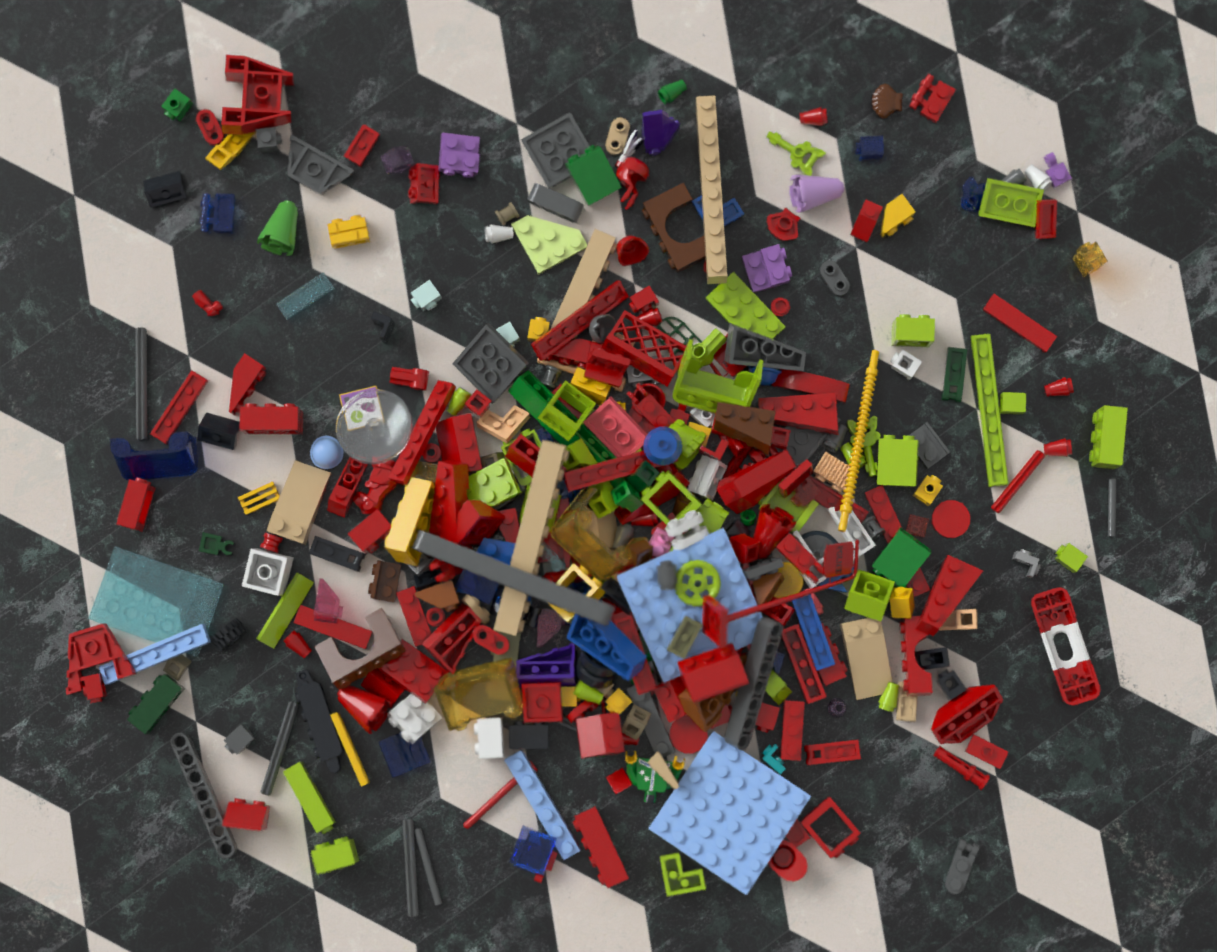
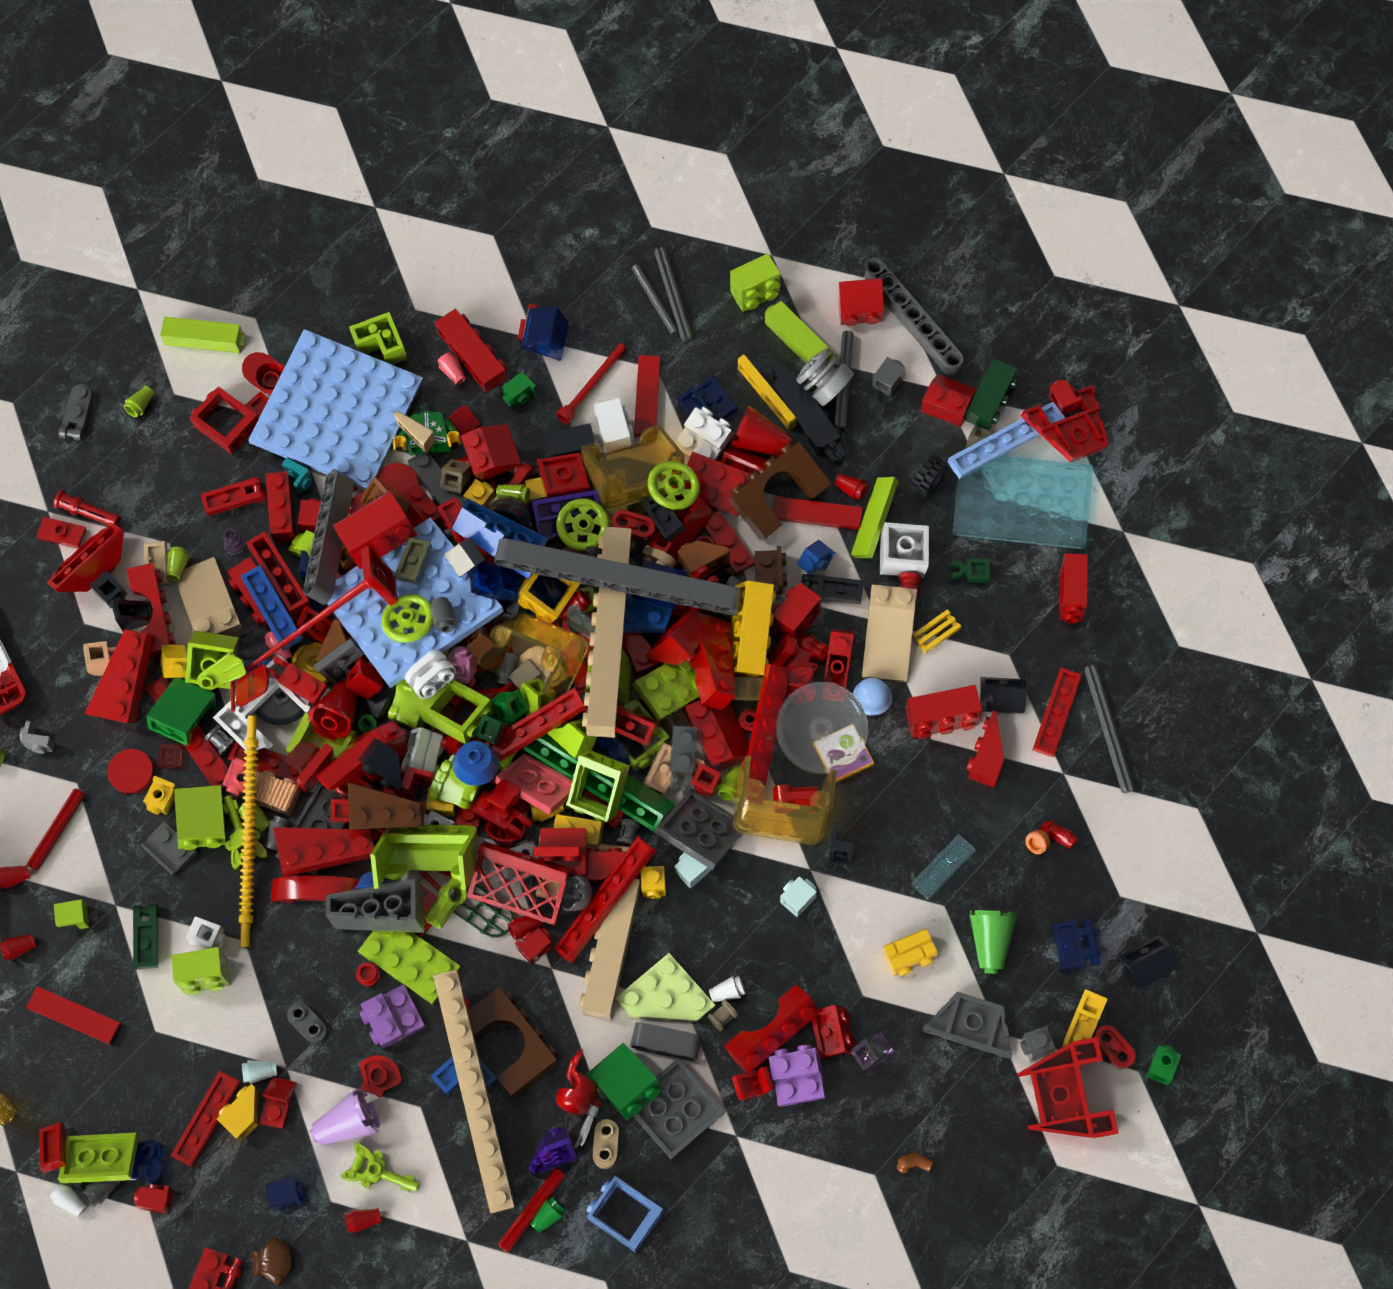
camera: 170 degrees right, 15 degrees down
clear blue windscreen [110,431,198,481] -> none
clear pink slope [314,578,343,624] -> none
red plate [344,124,380,167] -> none
light blue plate [504,749,581,860] -> none
red helmet [616,235,649,266] -> none
lime tile [971,334,1009,487] -> none
medium lavender plate [1044,152,1072,188] -> none
none -> lime cone [124,386,154,417]
none -> red brick [134,1184,174,1214]
none -> lime brick [160,316,246,353]
none -> red tile [171,1071,241,1168]
none -> lime piece [197,652,247,690]
none -> coral brick [221,758,258,796]
none -> light aqua cone [242,1060,277,1084]
none -> black slope [358,738,402,790]
none -> coral cone [437,352,467,385]
none -> panel [444,537,485,576]
none -> clear blue slope [469,561,519,601]
none -> red slope [487,779,521,811]
none -> red axle [498,1168,565,1252]
none -> green brick [502,372,538,408]
none -> dark tan slope [509,659,542,689]
none -> lime plate [556,499,610,551]
none -> medium blue window [587,1176,664,1253]
none -> red tile [634,355,660,437]
none -> black plate [640,490,686,542]
none -> lime plate [648,461,700,510]
none -> dark grey hinge [669,725,697,791]
none -> red arch [724,985,820,1074]
none -> red bracket [732,1066,773,1101]
none -> clear yellow windscreen [733,756,837,845]
none -> red plate [767,634,798,667]
none -> light grey wheel [796,347,854,406]
none -> blue brick [797,540,836,575]
none -> dark orange arm [897,1152,934,1173]
none -> red slope [921,374,978,427]
none -> orange tile [1026,830,1050,854]

